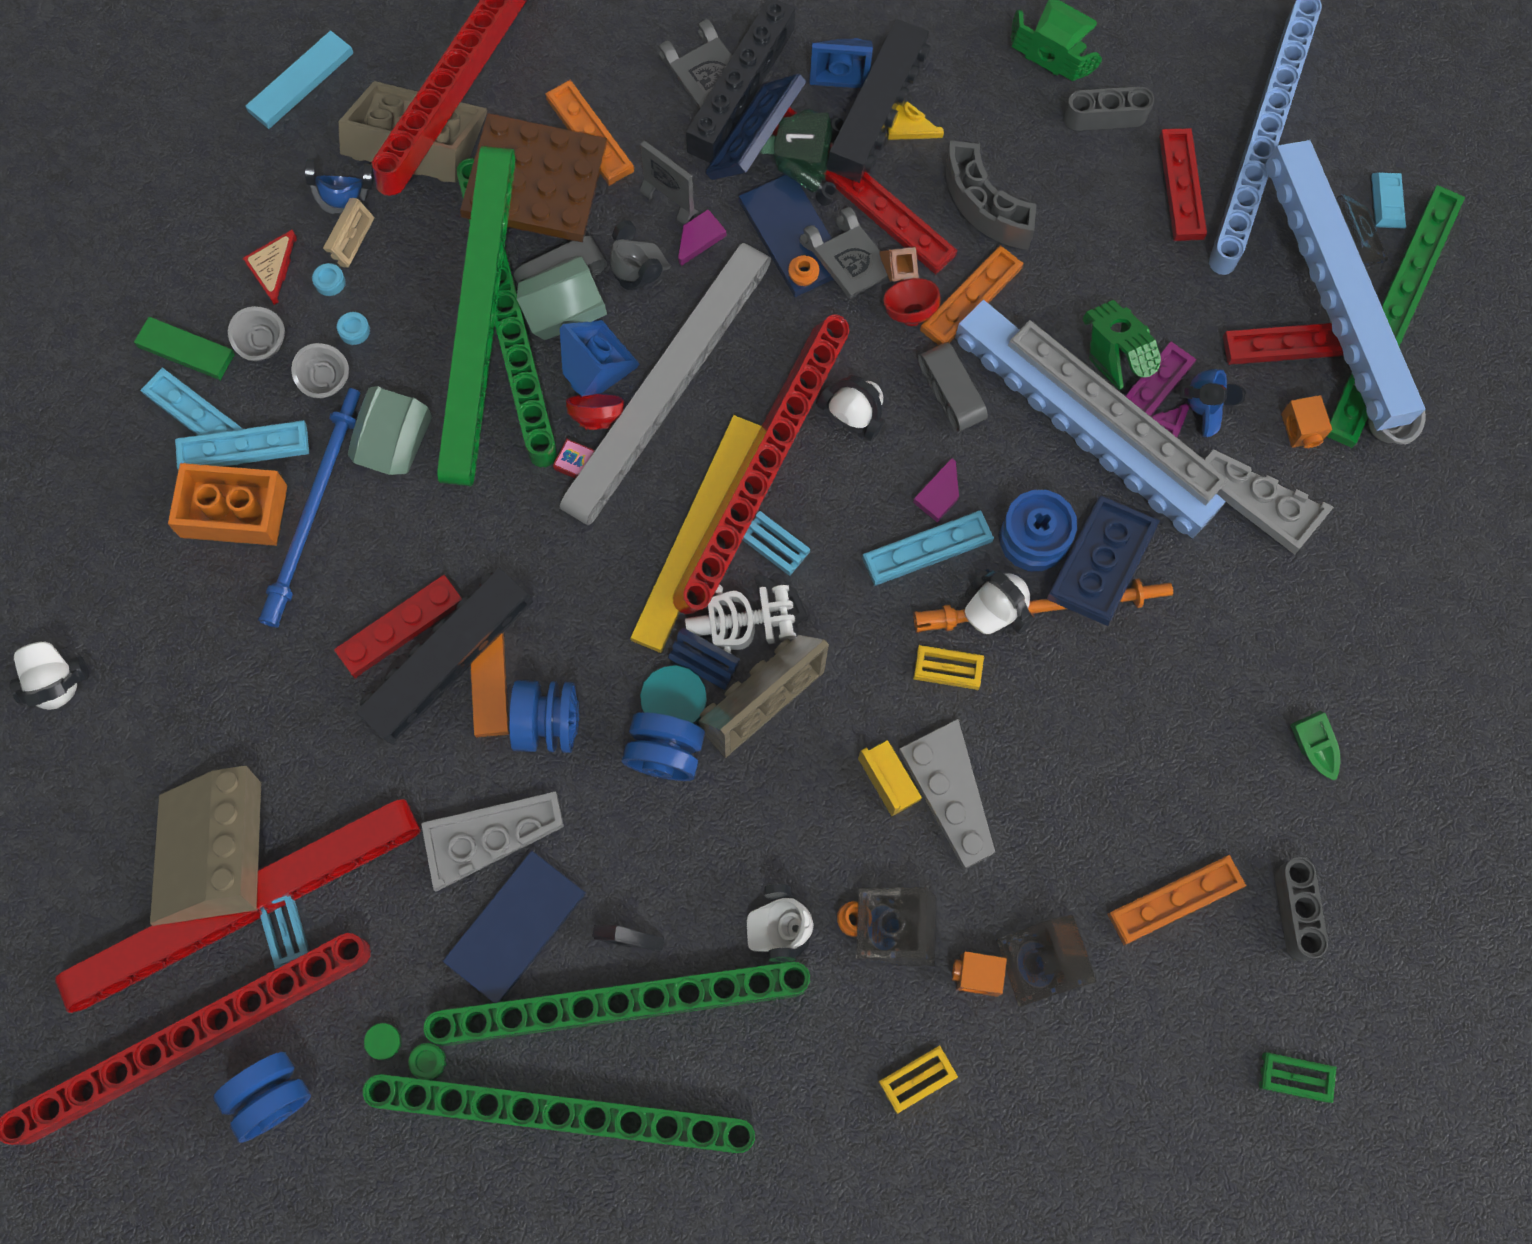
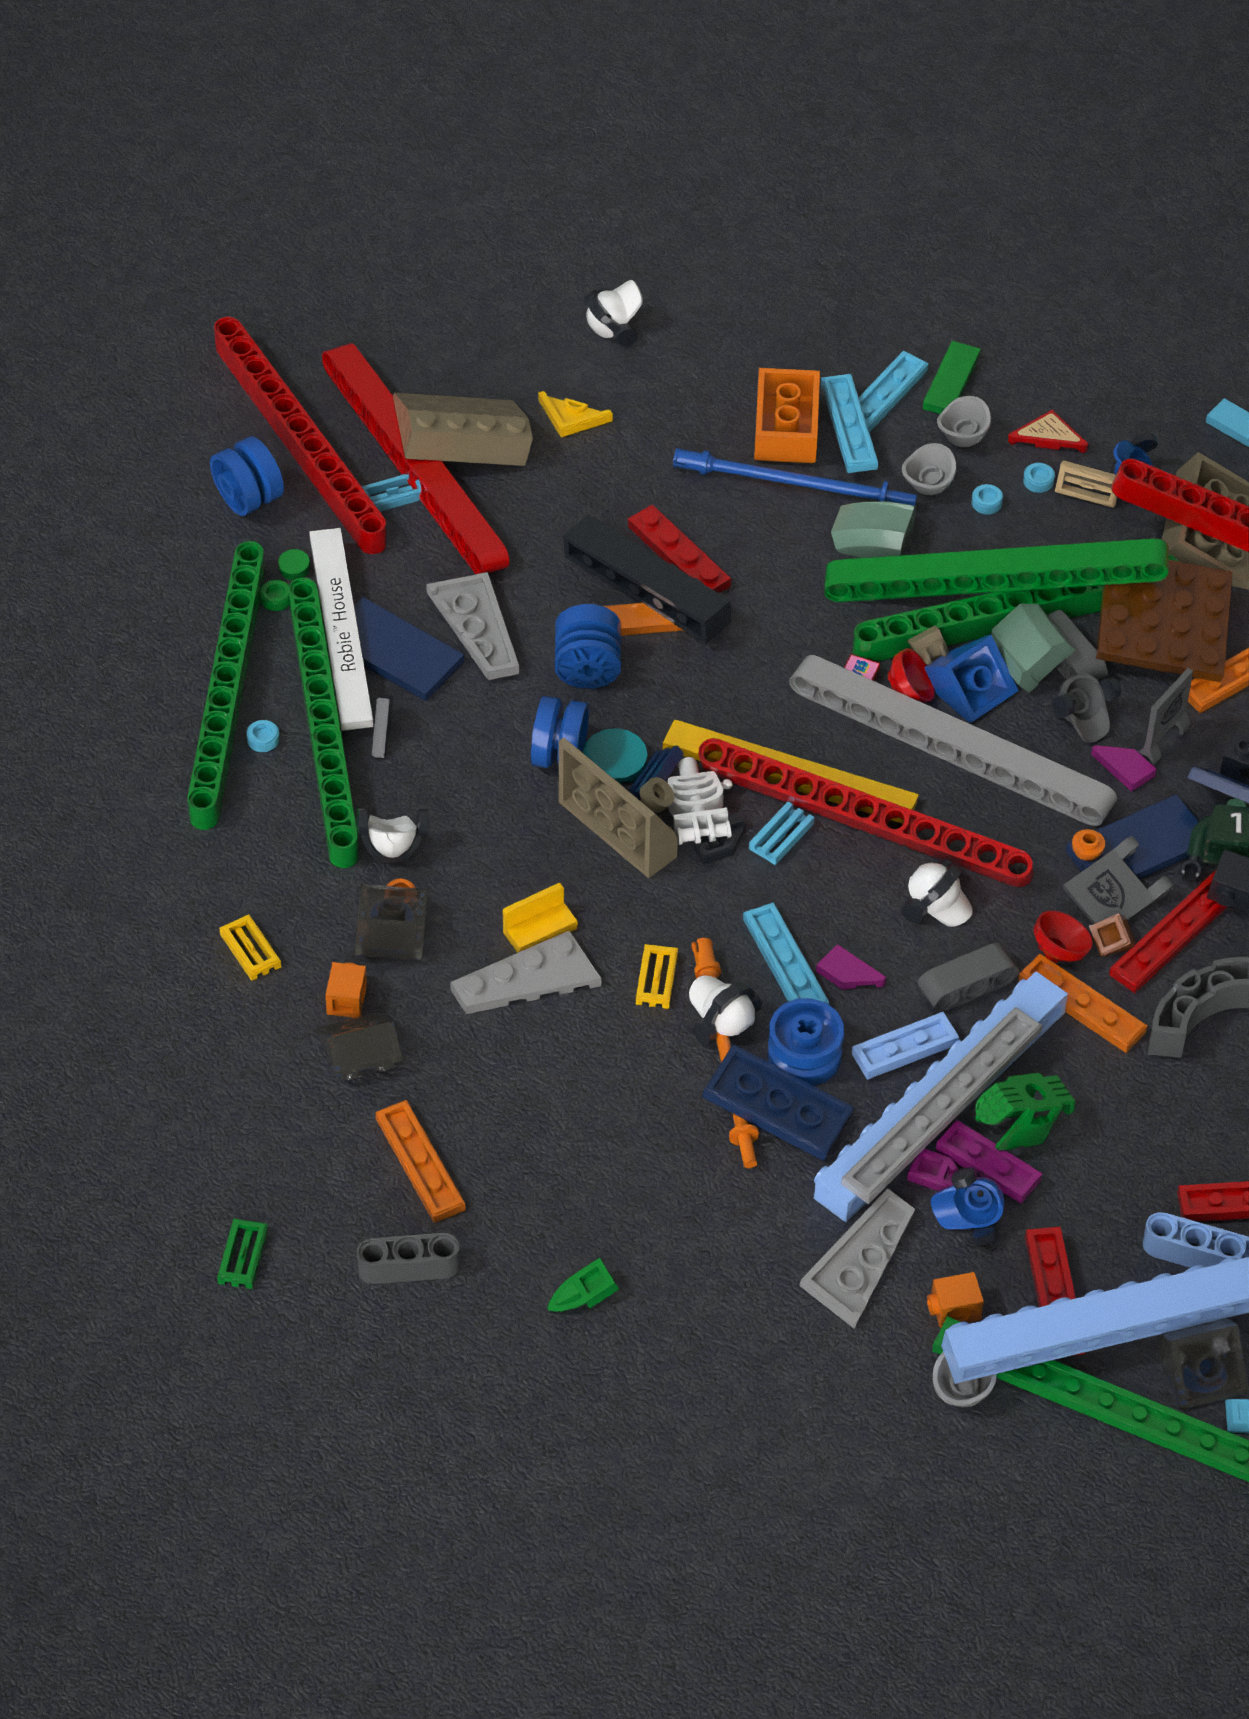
camera: 90 degrees right, 20 degrees down
none -> medium azure tile [247,720,279,752]
none -> white tile [309,528,373,731]
none -> yellow tile [538,391,613,438]
none -> dark tan tile [640,777,674,813]
none -> light blue plate [852,1012,959,1080]
none -> dark tan tile [907,626,949,665]

